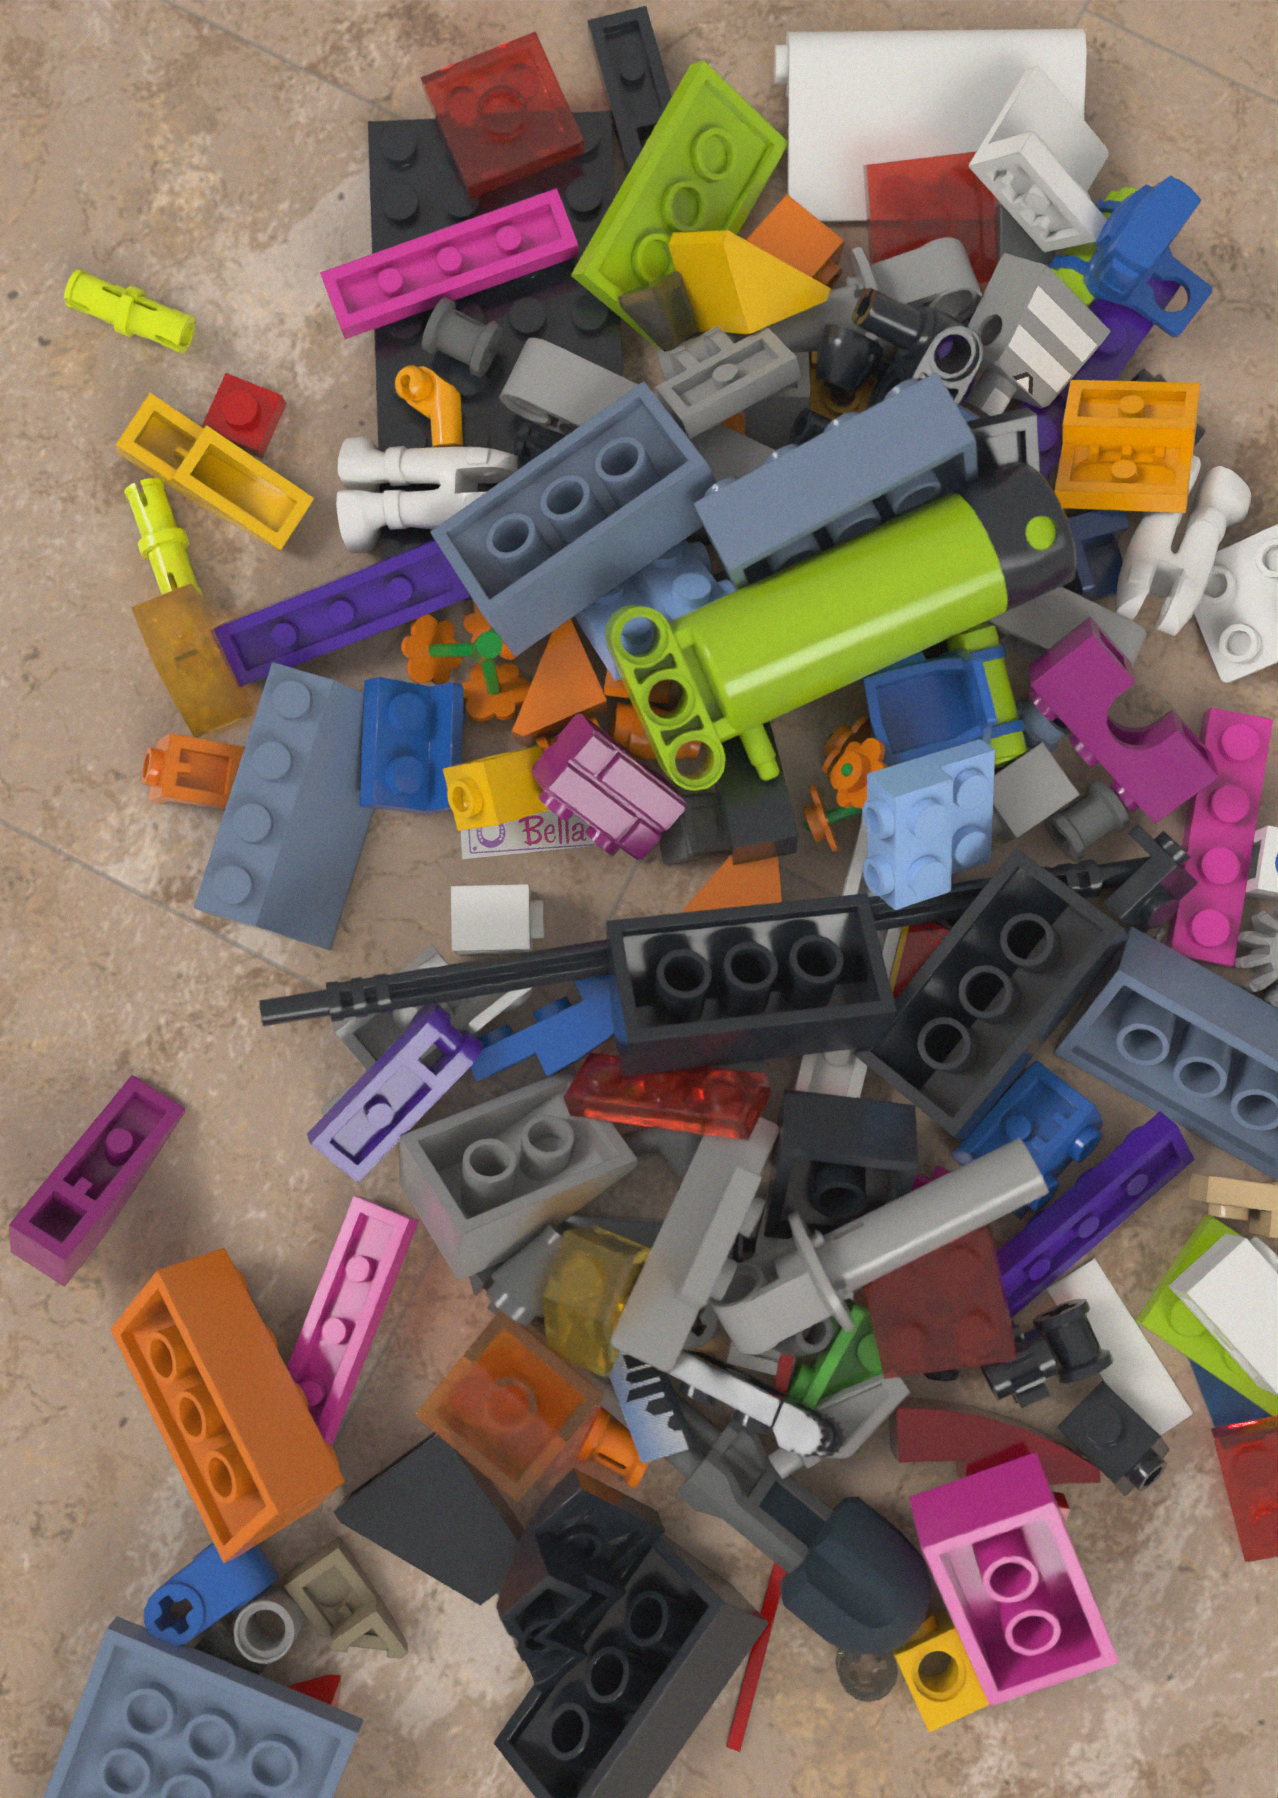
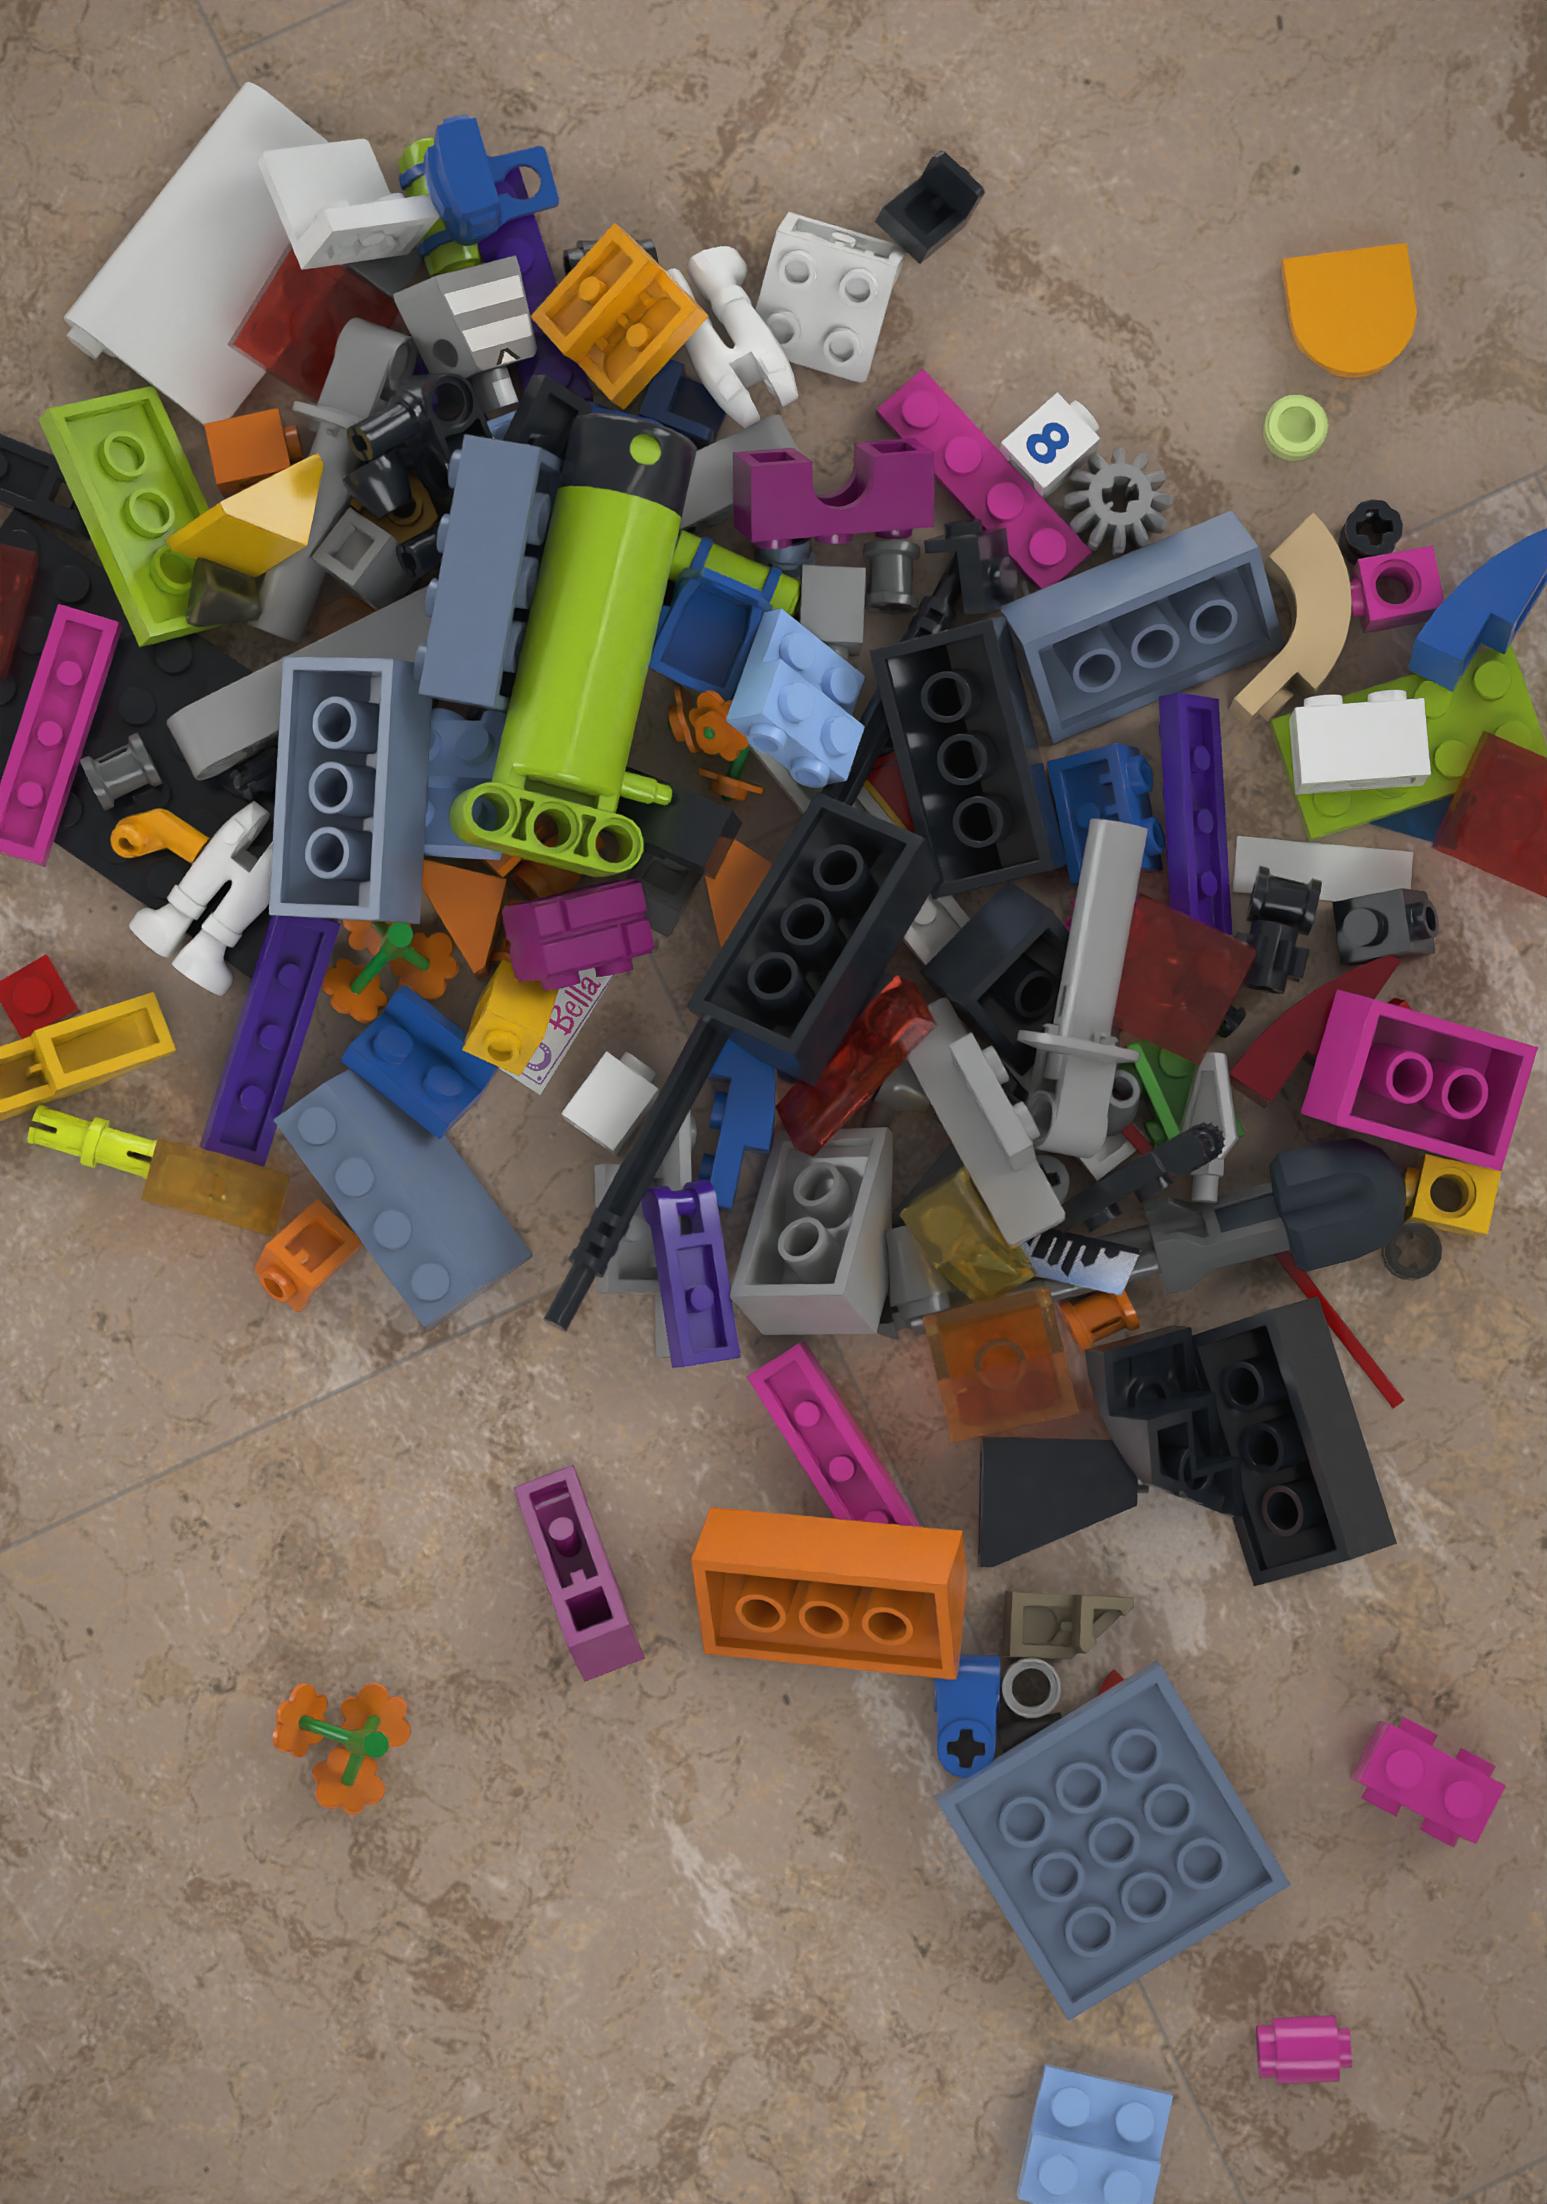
camera: 50 degrees left, 0 degrees up
light grey hinge [654,326,802,440] -> none

